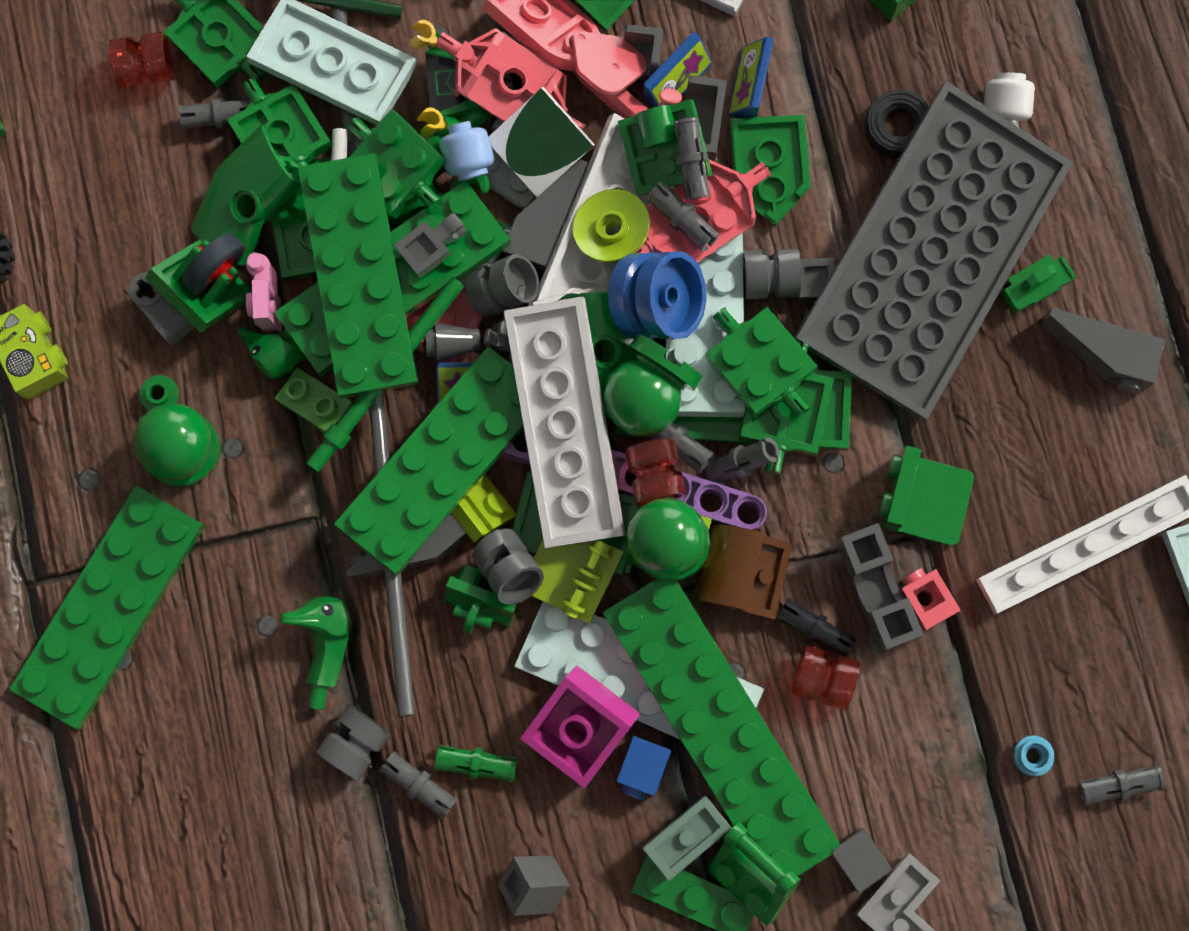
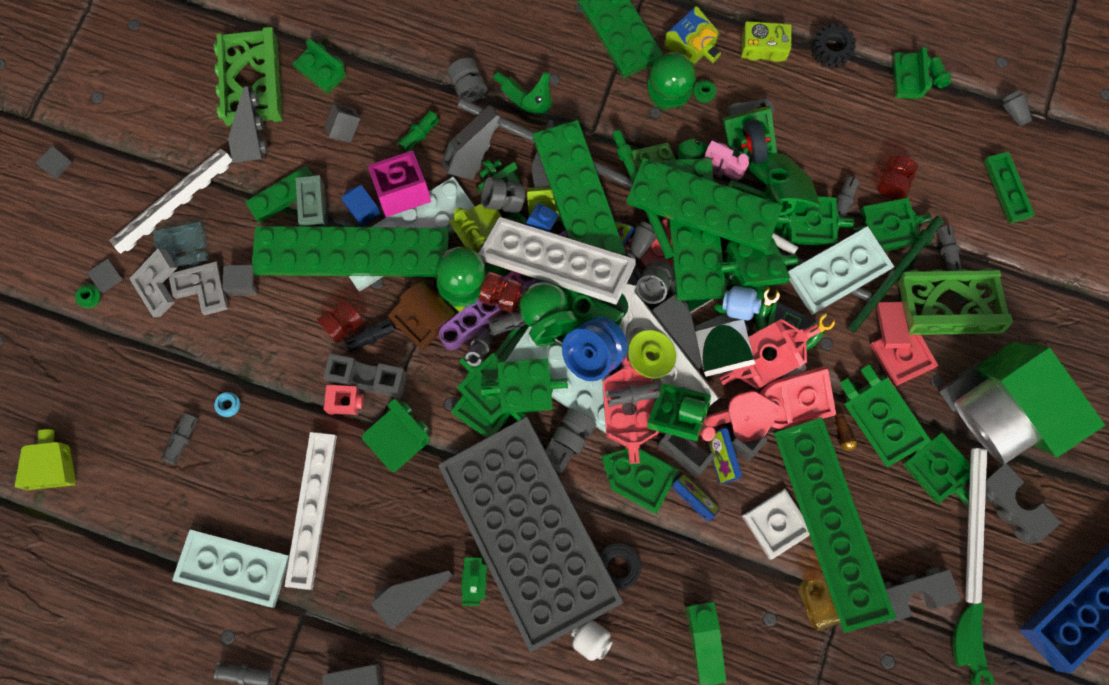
camera: 120 degrees right, 5 degrees down
dark grey pin [379,751,458,820] -> none
dark grey plate [394,213,467,279] -> none
dark grey pin [673,117,711,200] -> none
green plate [708,823,801,926] -> none
none -> dark grey slope [441,105,500,180]
none -> blue brick [525,202,559,232]
none -> torso [664,6,721,64]

